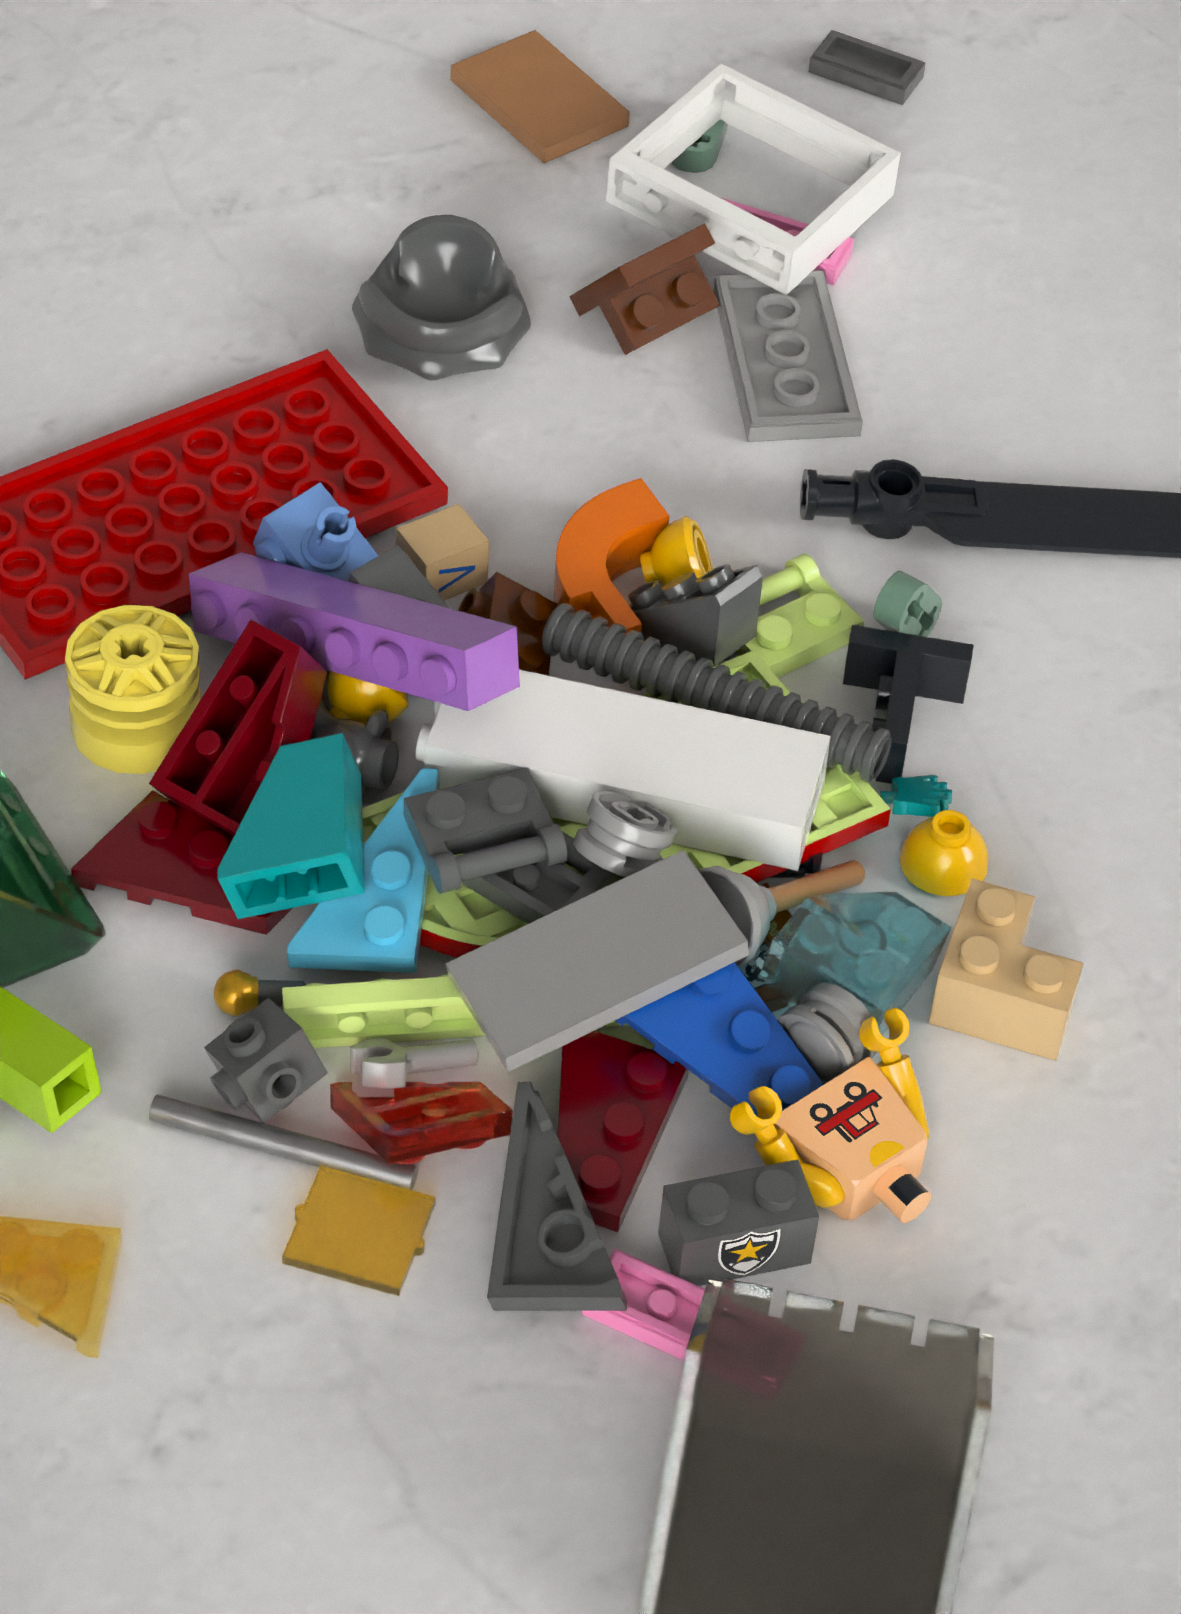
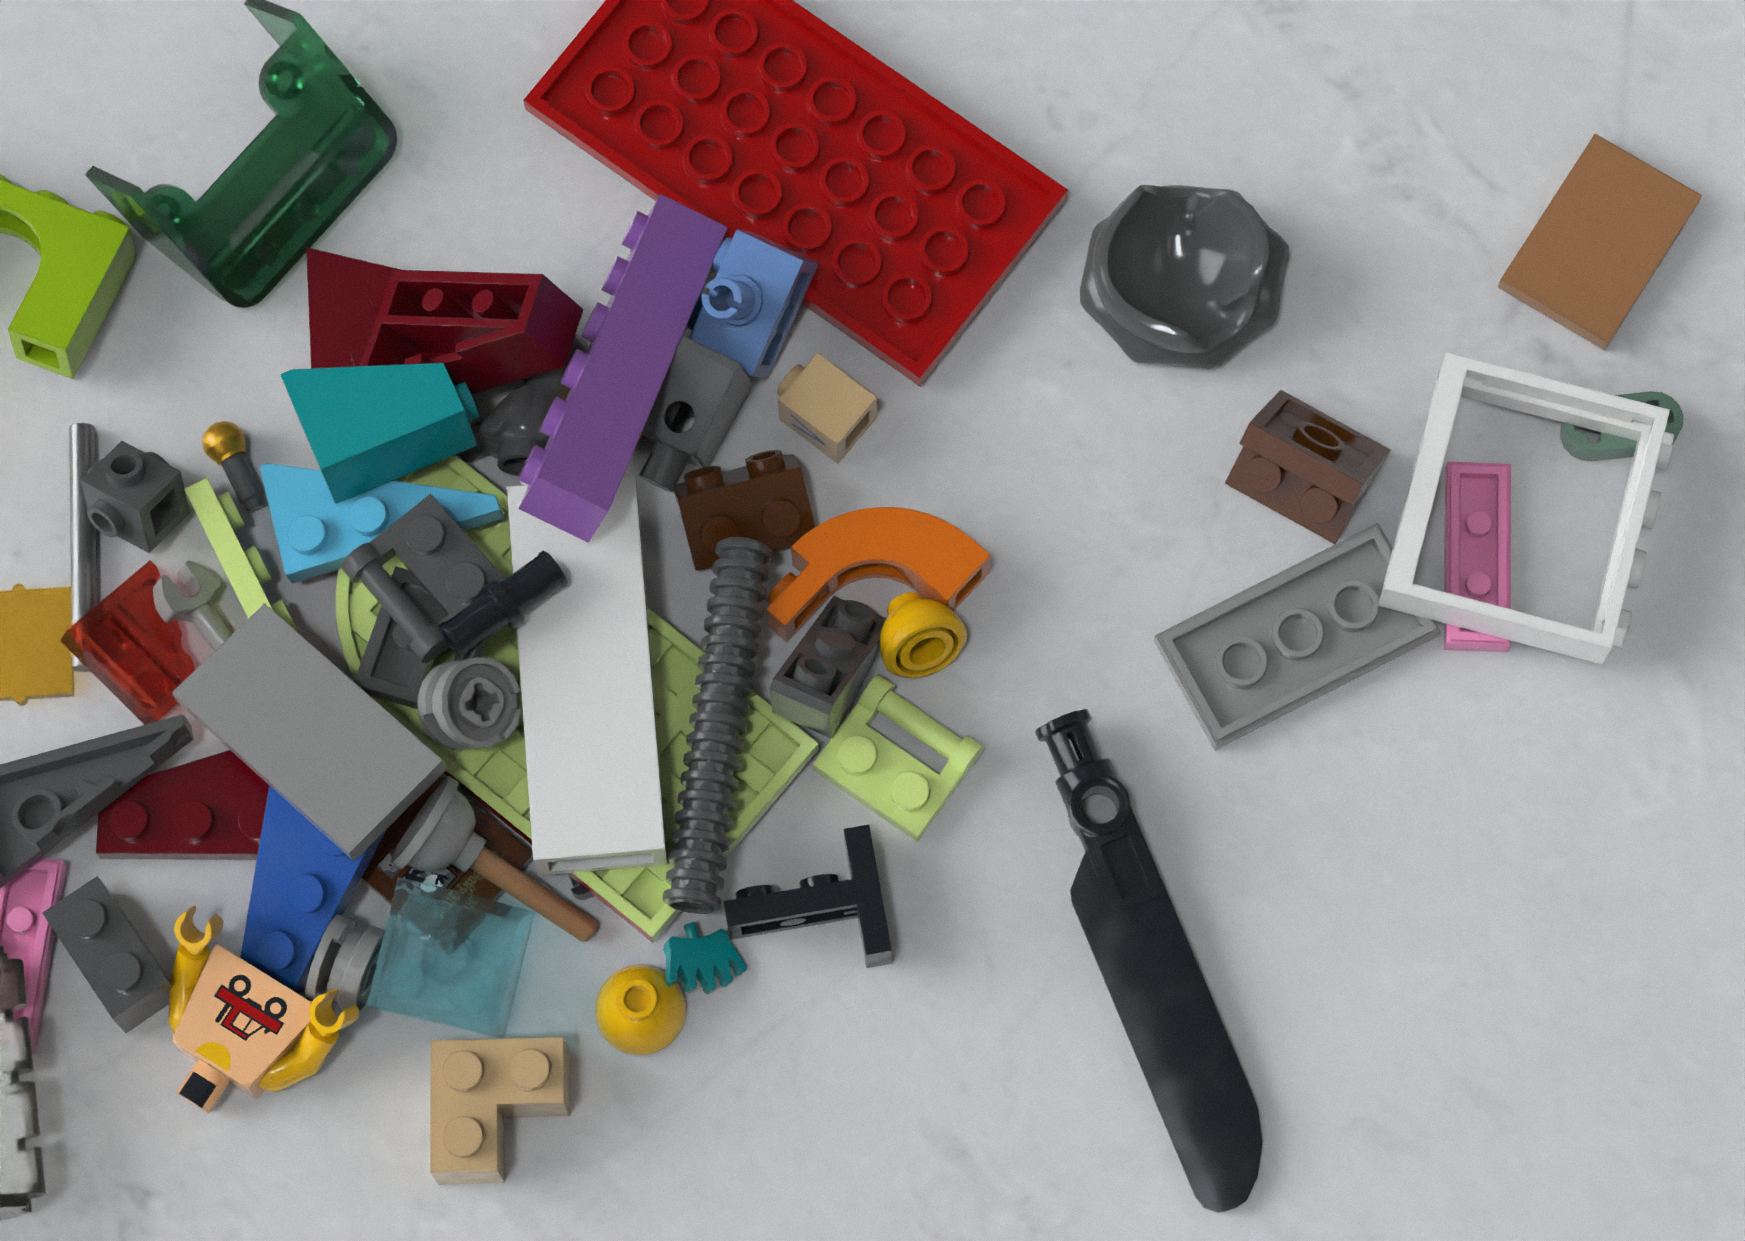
camera: 75 degrees right, 25 degrees up
light yellow wheel [65,605,201,774] -> none
sand green beam [873,570,942,637] -> none
none -> black pin [438,550,568,660]

